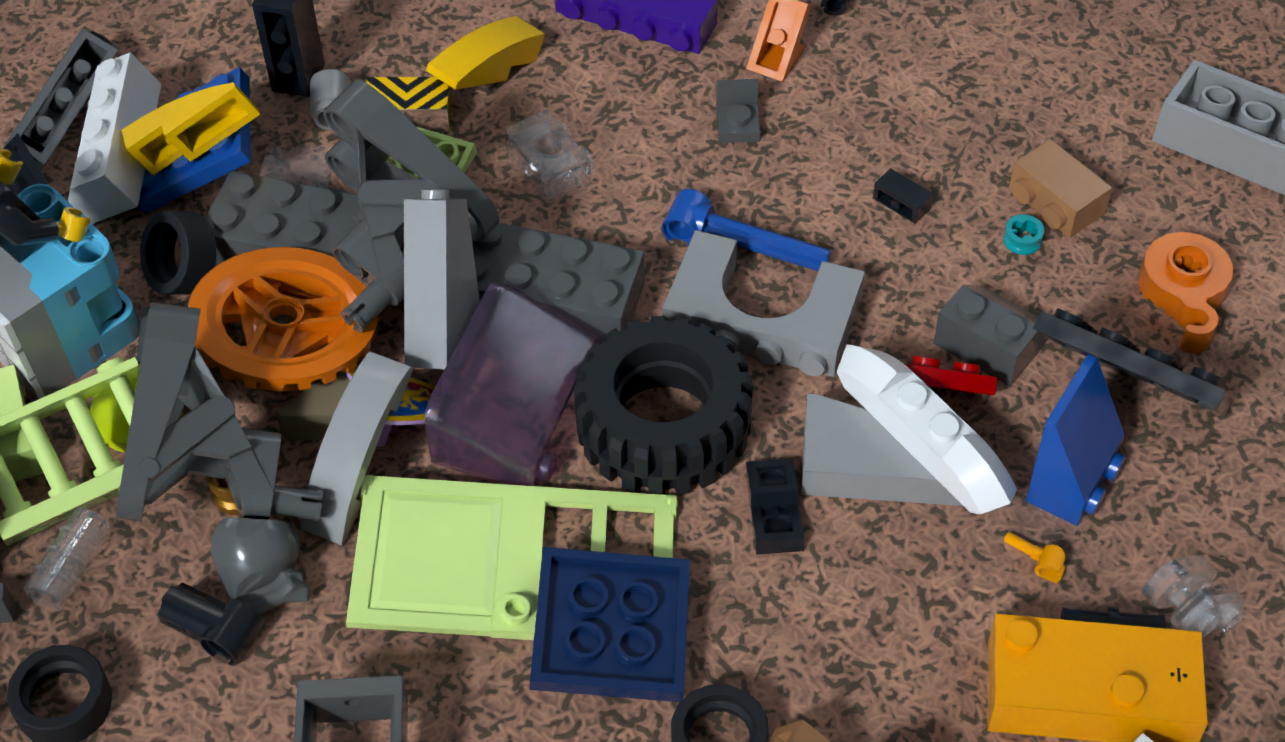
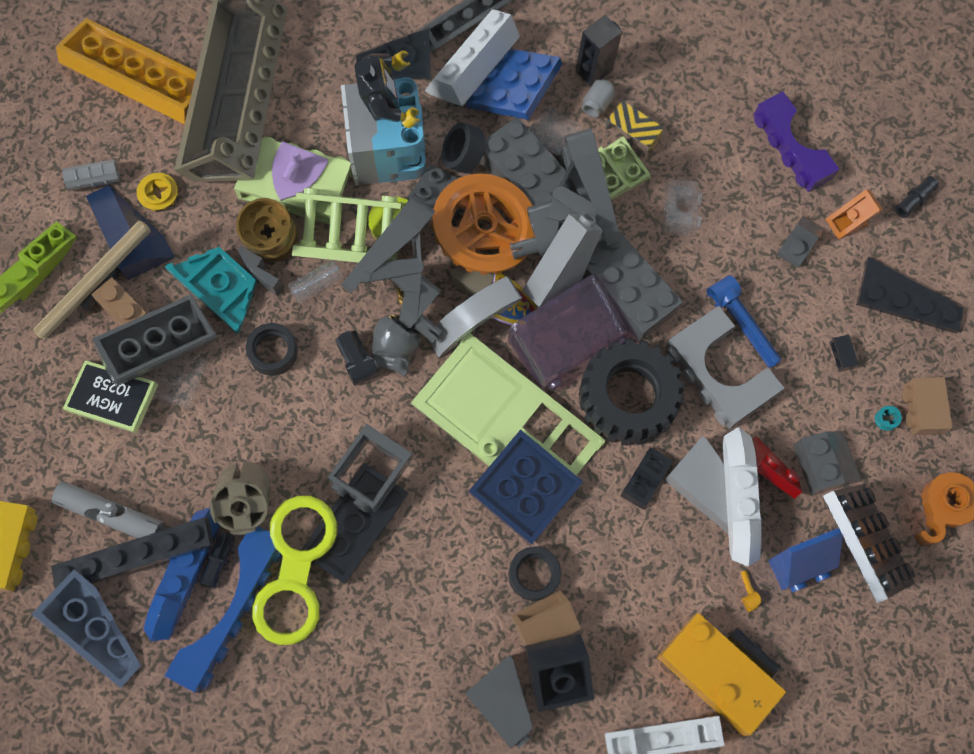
camera: 30 degrees right, 20 degrees up
yellow slope [121,82,261,175] -> none
yellow slope [426,16,545,90] -> none
clear brick [1142,555,1246,638] -> none
none -> black wing [856,257,964,333]

